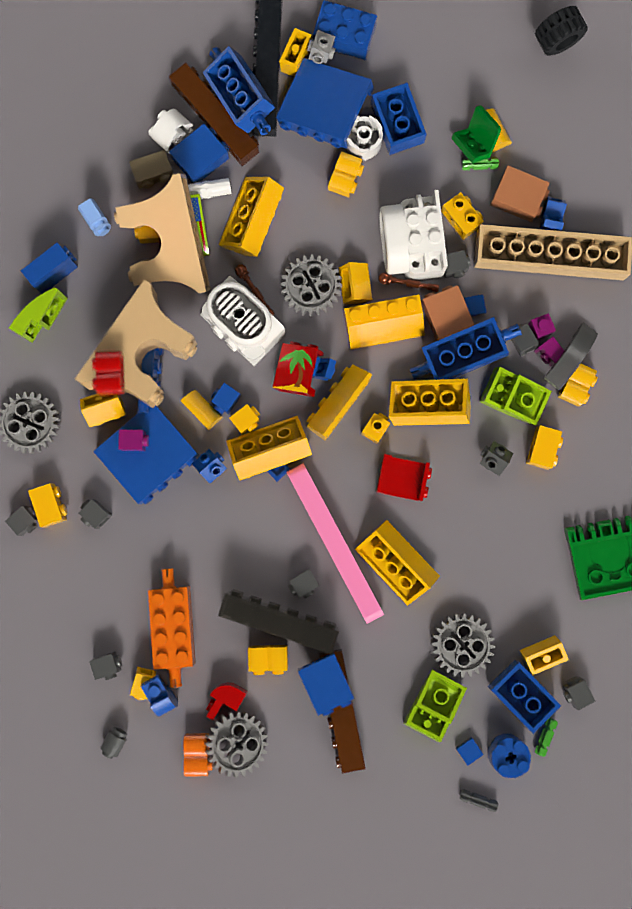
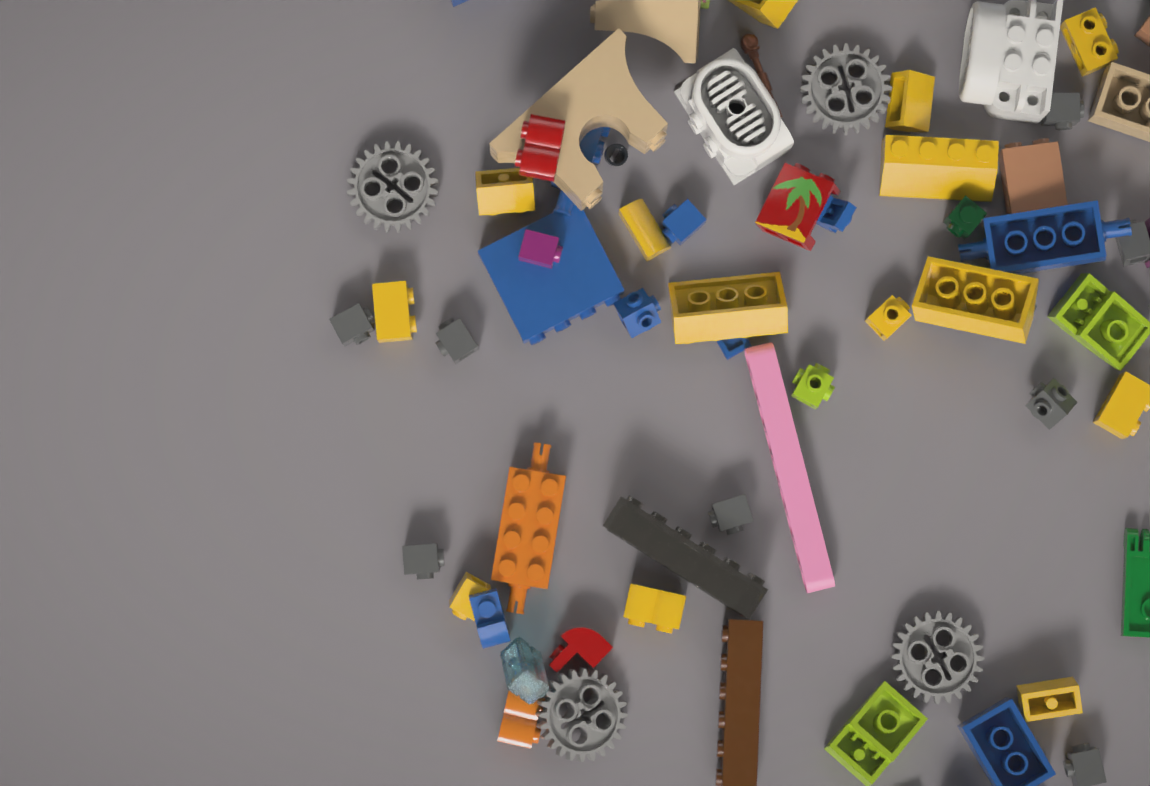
camera: 15 degrees right, 0 degrees up
lime slope [9,288,68,343] -> none
dark grey brick [100,727,127,759] -> none
yellow brick [229,404,260,435] -> none
blue brick [298,652,354,716] -> none
yellow slope [307,364,372,441] -> none
yellow slope [355,520,440,606] -> none
red panel [376,454,432,502] -> none
copper piece [378,272,439,292] -> none
blue tile [464,294,487,316] -> none
none -> clear light blue brick [500,637,549,705]
none -> black hinge [604,144,628,166]
none -> lime brick [791,363,835,410]
none -> dark green brick [943,195,987,240]

